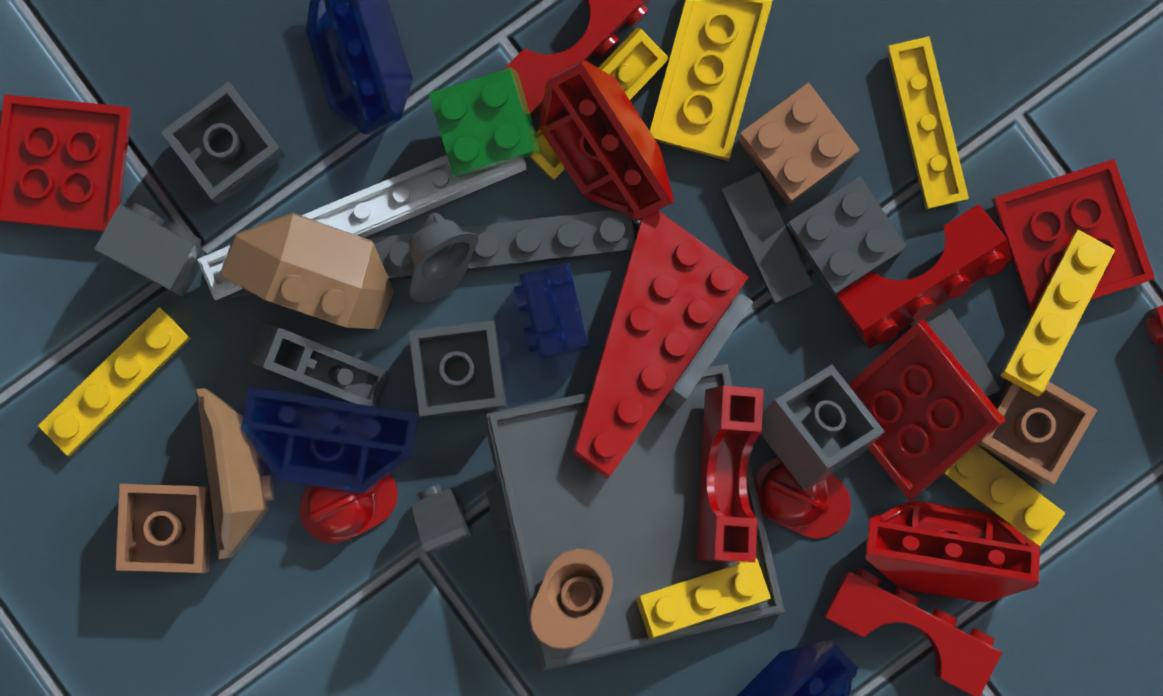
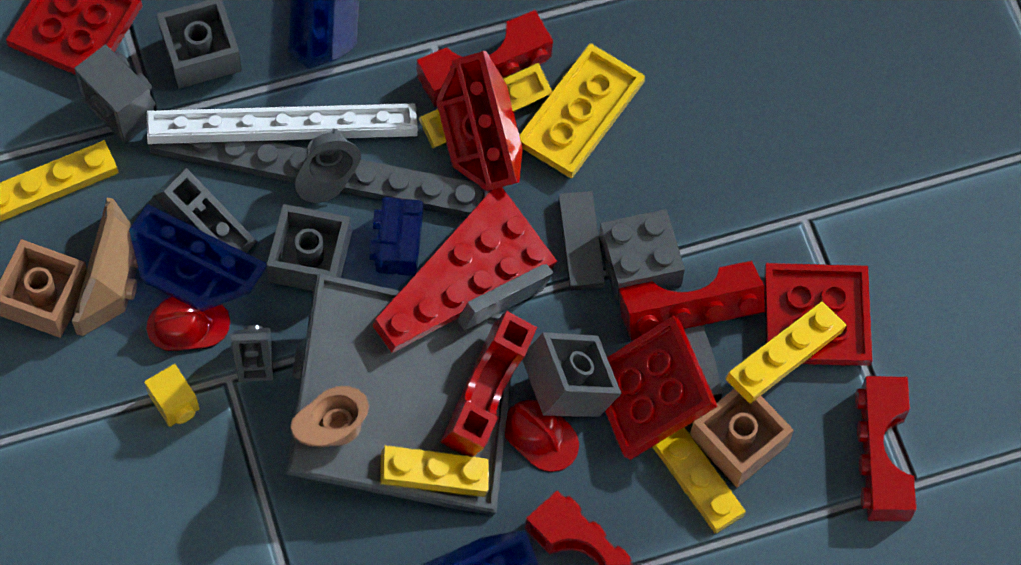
camera: 10 degrees right, 20 degrees down
medium nougat wedge [220,212,394,330] -> none
green brick [429,68,541,177] -> none
nougat brick [738,82,860,207] -> none
red wedge [865,500,1040,603] -> none
yellow plate [887,36,969,211] -> none
none -> yellow brick [144,364,200,427]

